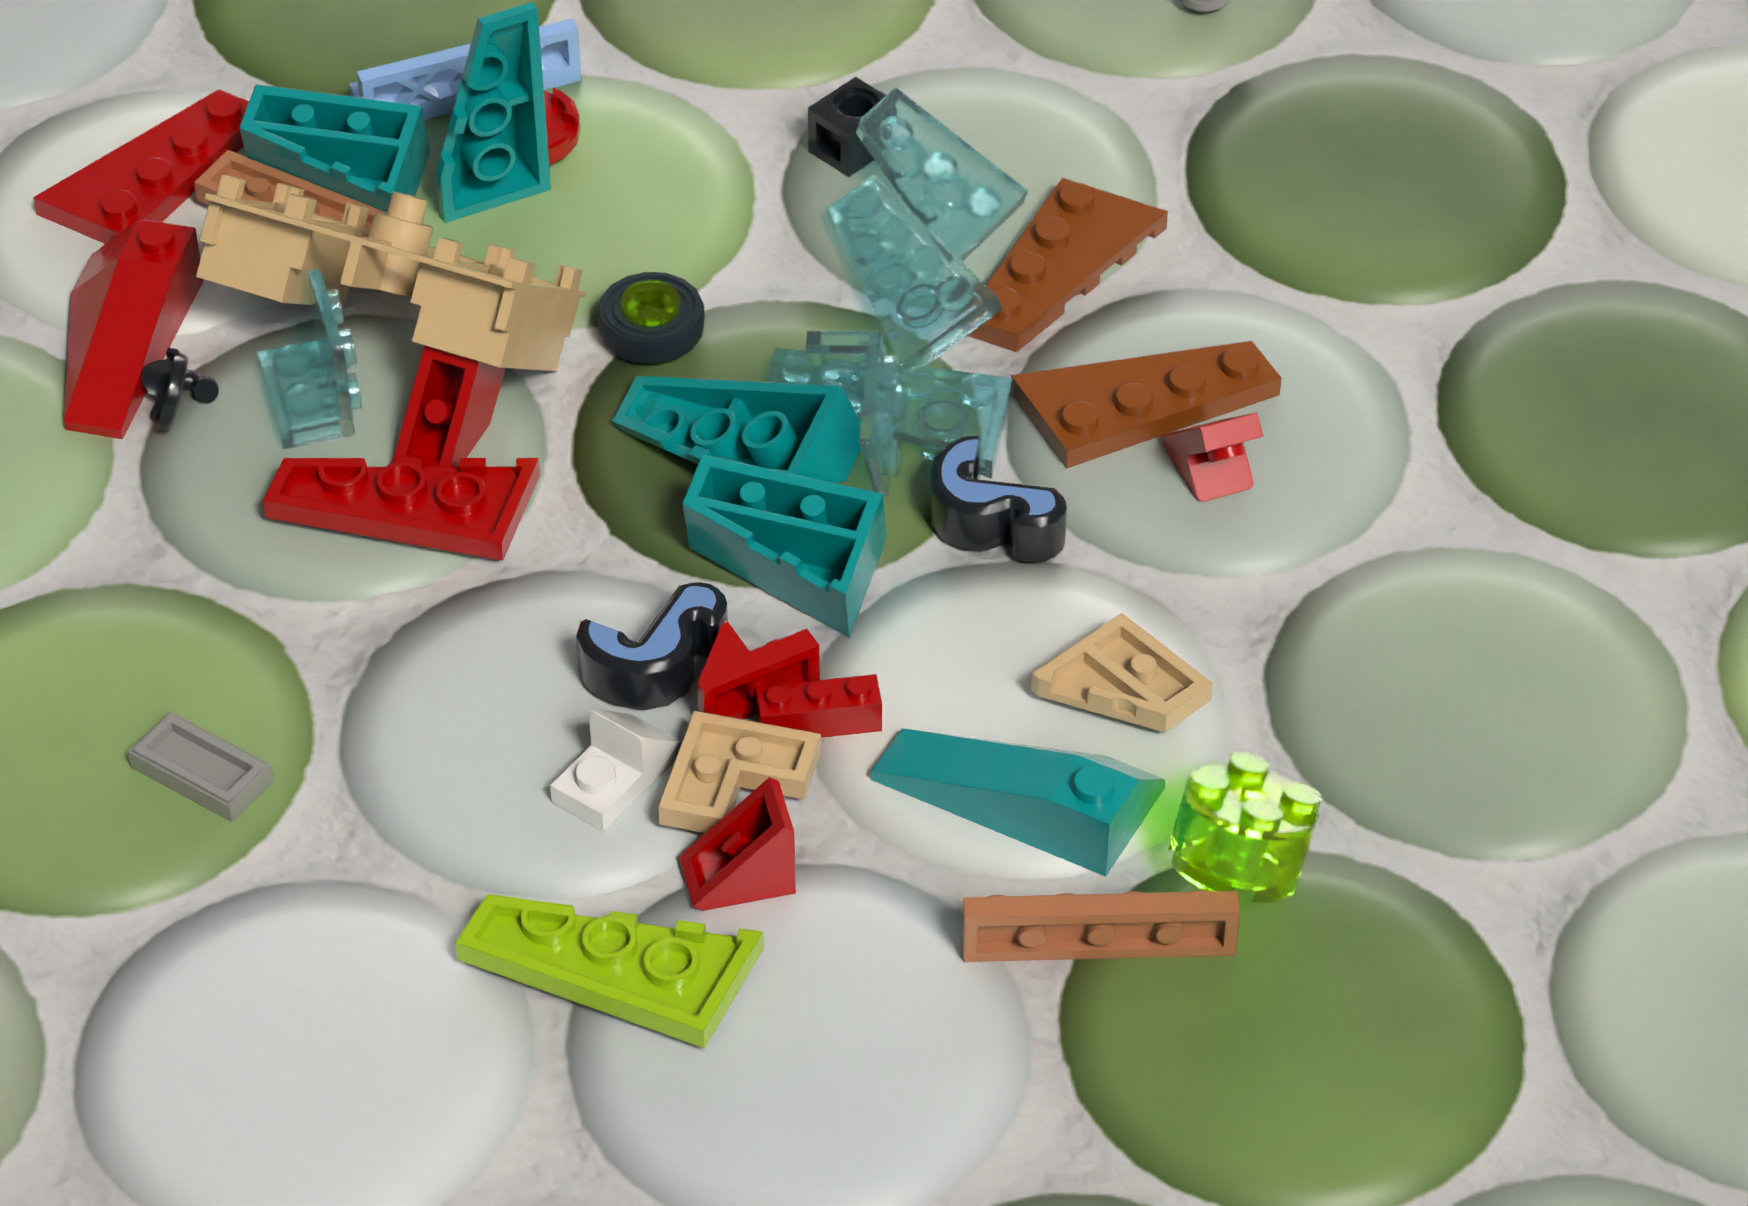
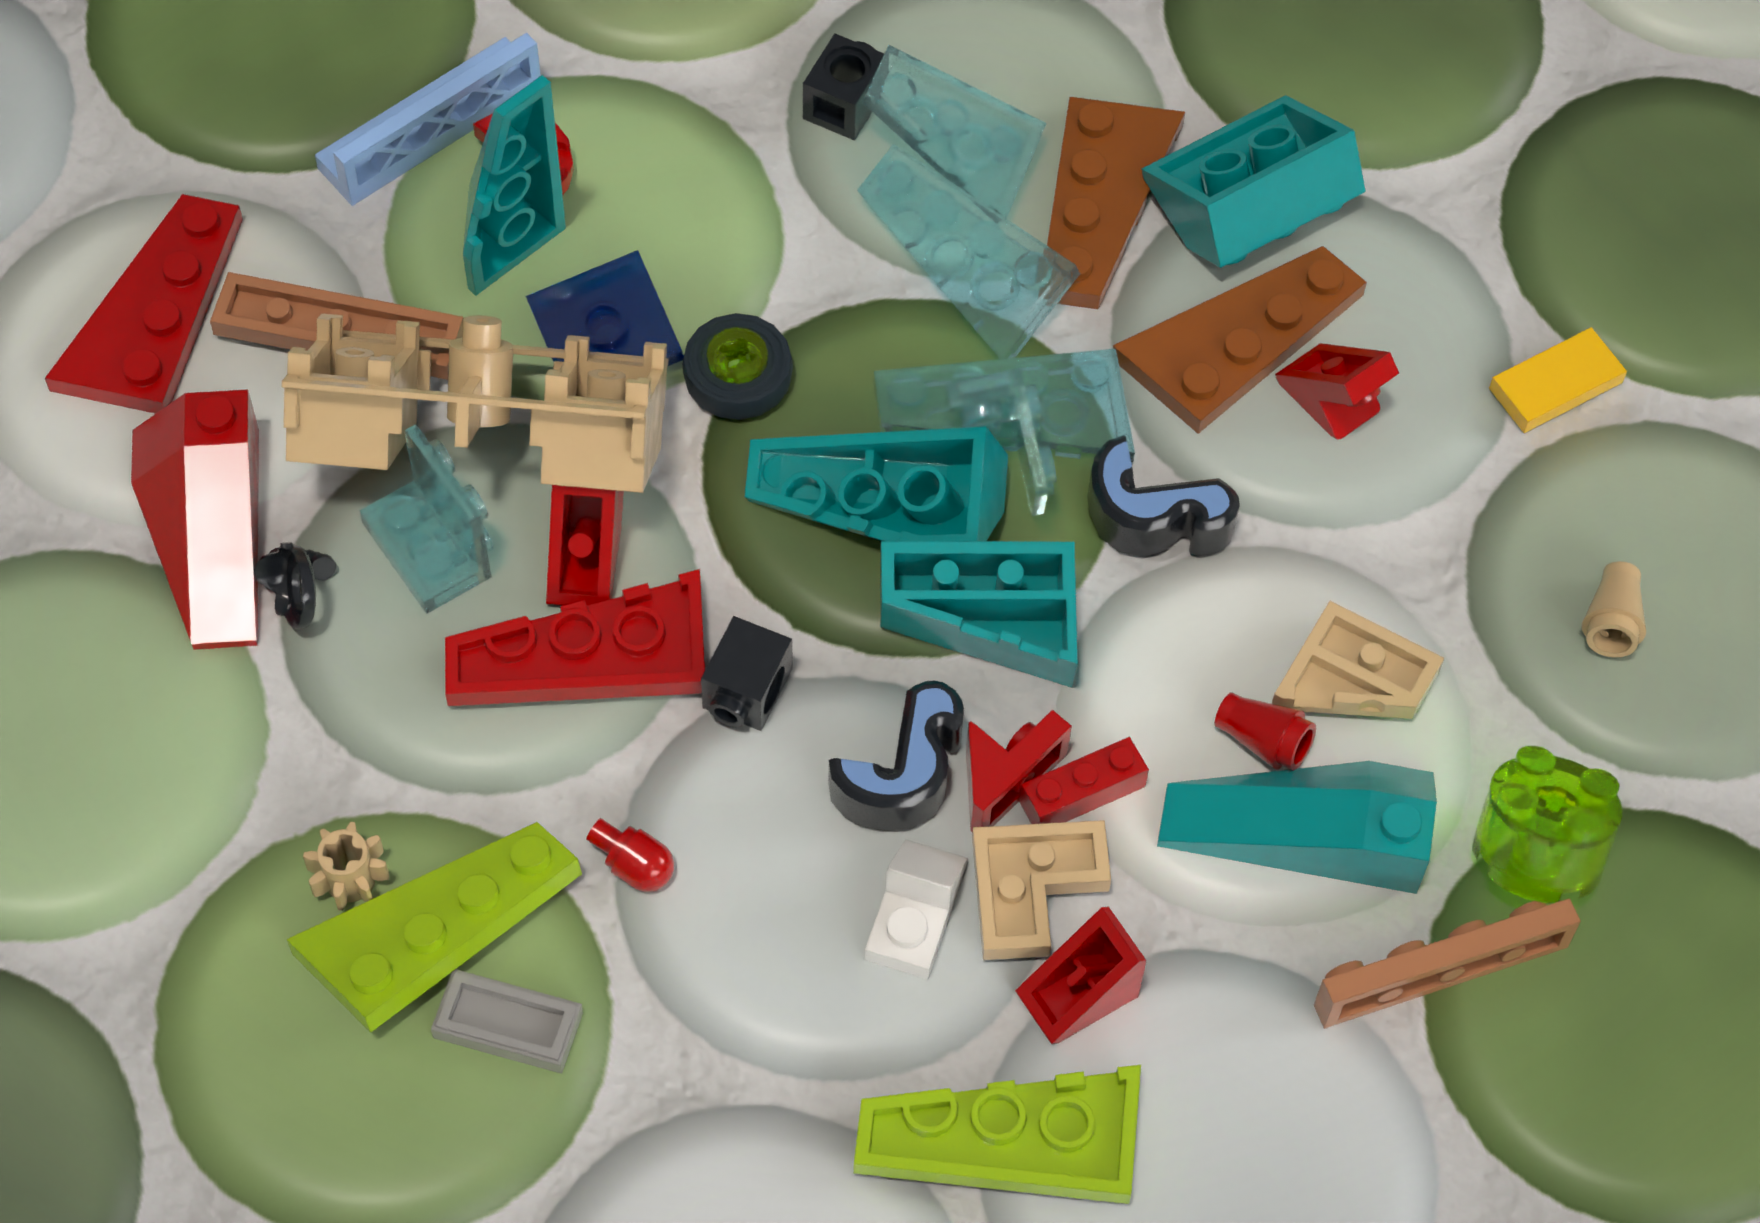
camera: 20 degrees left, 15 degrees up
teal wedge [239,84,431,212] -> none
none -> lime wing [286,822,582,1033]
none -> tan gear [303,822,389,911]
none -> clear blue plate [526,250,684,367]
none -> red cylinder [586,818,674,892]
none -> black brick [701,616,793,731]
none -> teal slope [1141,95,1366,268]
none -> red cone [1214,692,1316,770]
none -> yellow tile [1489,327,1627,433]
none -> tan cone [1582,561,1646,657]

